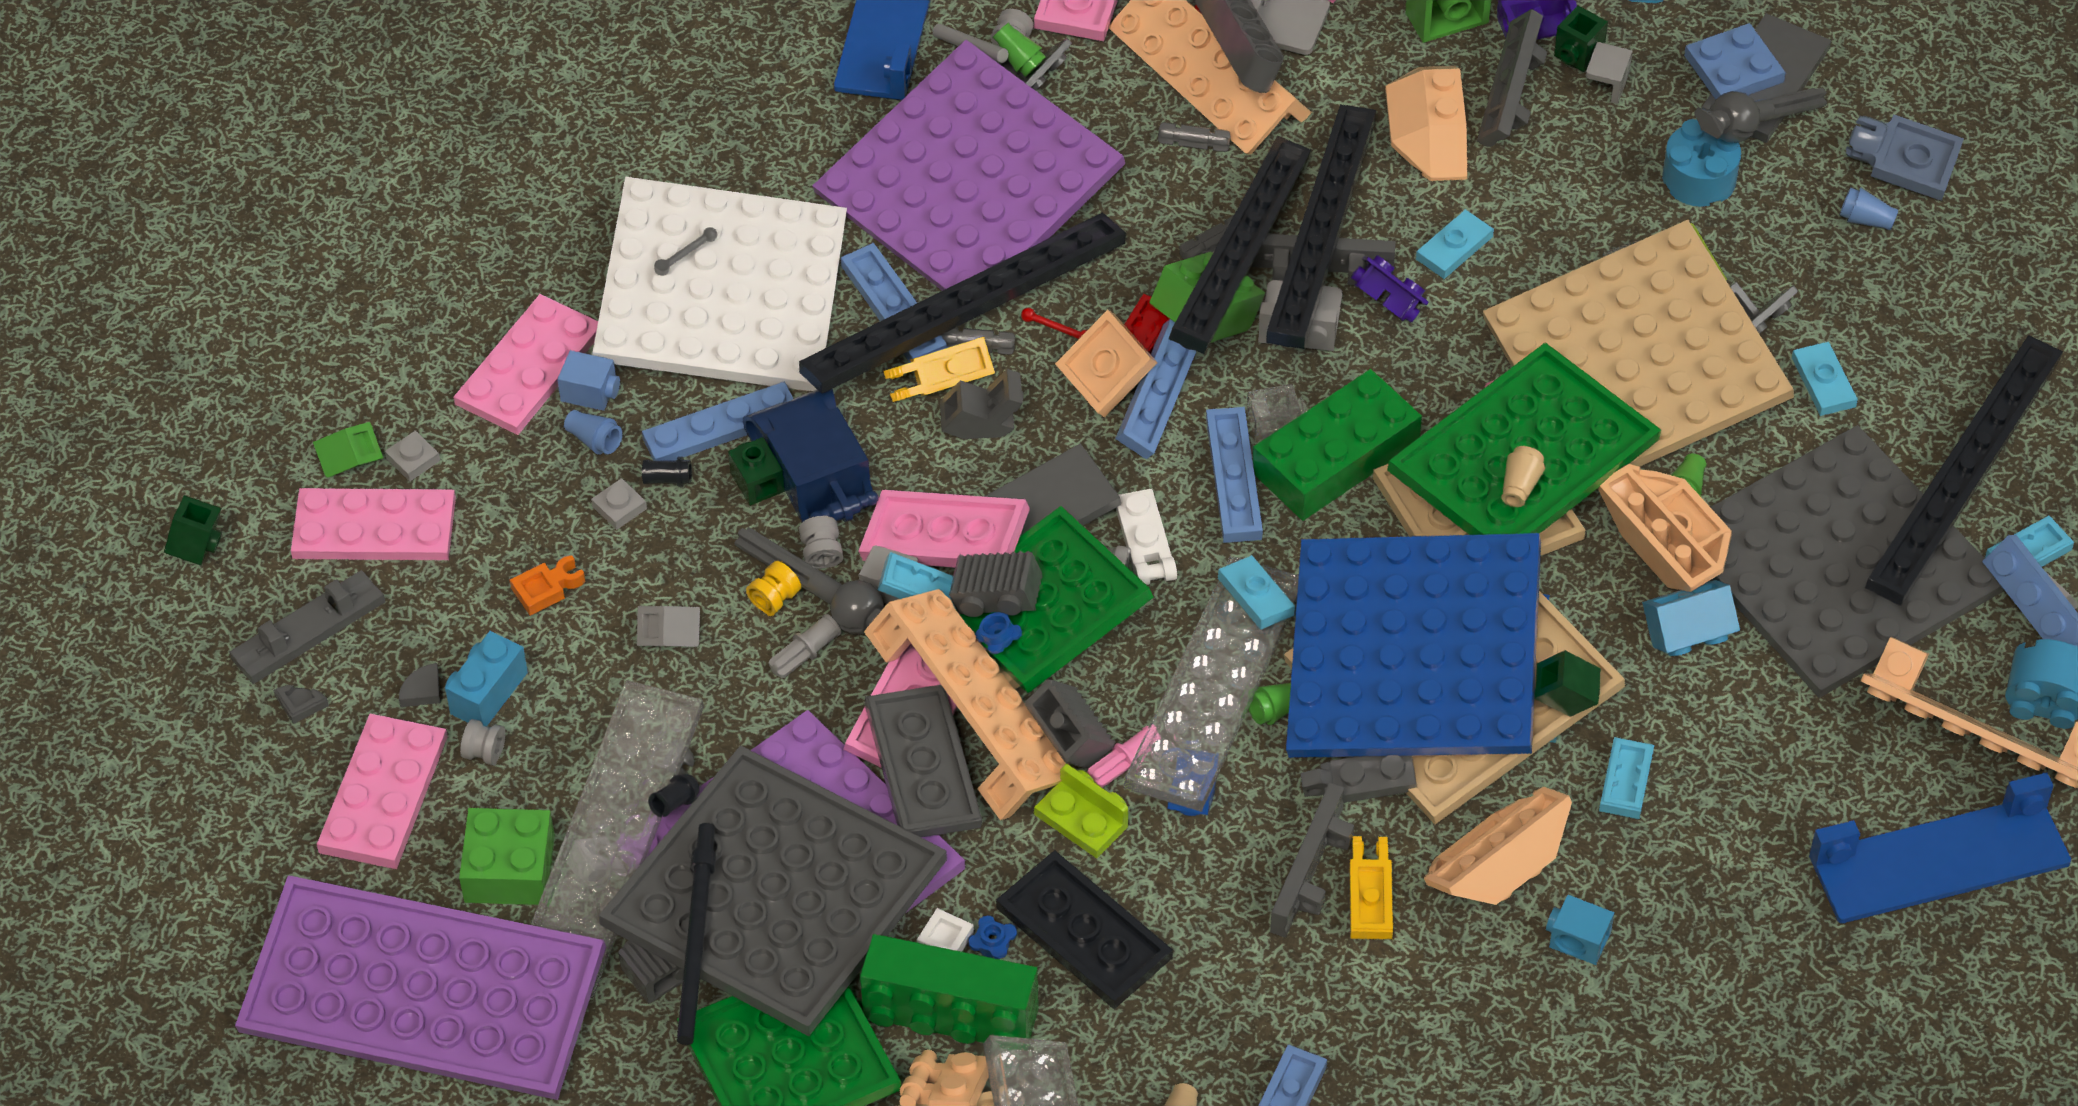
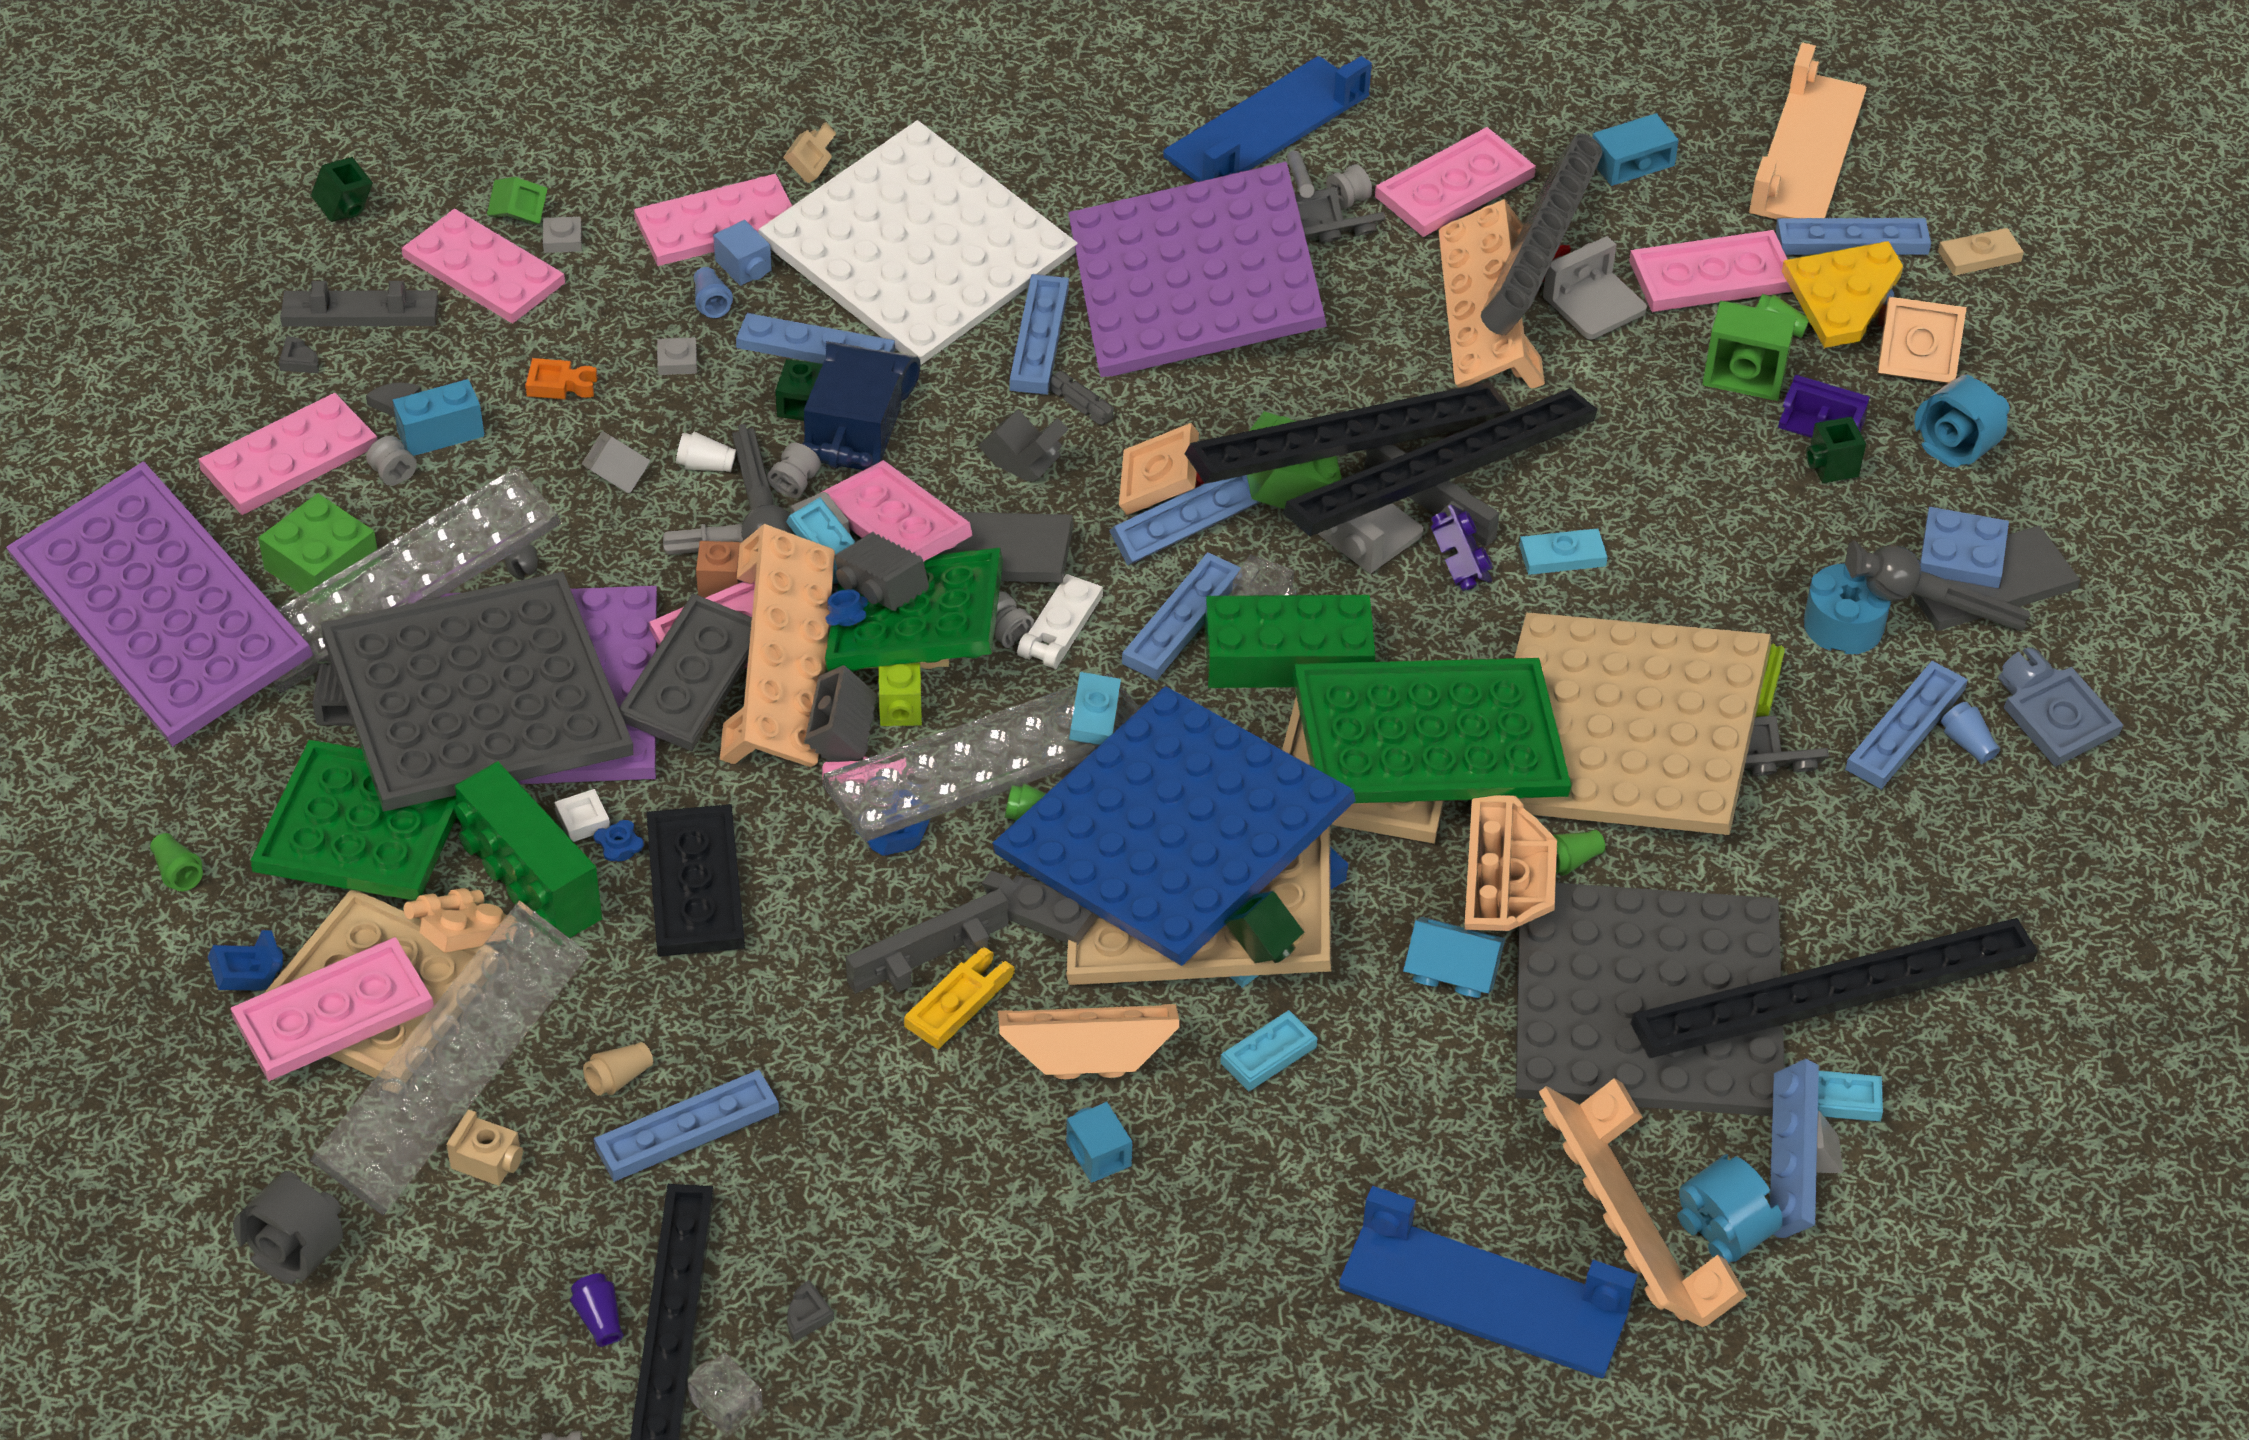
camera: 35 degrees right, 5 degrees down
black pin [642,456,692,487] -> none
black pin [648,774,700,817] -> none
dark grey hinge [654,227,718,276] -> none
black bar [677,823,716,1045] -> none
yellow wheel [746,561,801,616] -> none
black plate [799,212,1126,394] -> none
yellow hinge [883,337,995,402] -> none
bright green cone [993,22,1046,77] -> none
red hinge [1021,308,1087,339] -> none
lime bracket [1034,764,1128,859] -> none
dark grey axle [1158,122,1231,152] -> none
light nougat wedge [1385,66,1467,181] -> none
dark grey hinge [1477,9,1547,147] -> none
tan cone [1501,446,1545,507] -> none
light grey panel [1586,42,1633,104] -> none
medium azure plate [1792,342,1858,416] -> none
none -> white cone [676,431,736,472]
none -> nougat brick [696,541,742,598]
none -> tan plate [783,122,836,183]
none -> lime brick [879,663,922,726]
none -> medium blue plate [1845,661,1968,789]

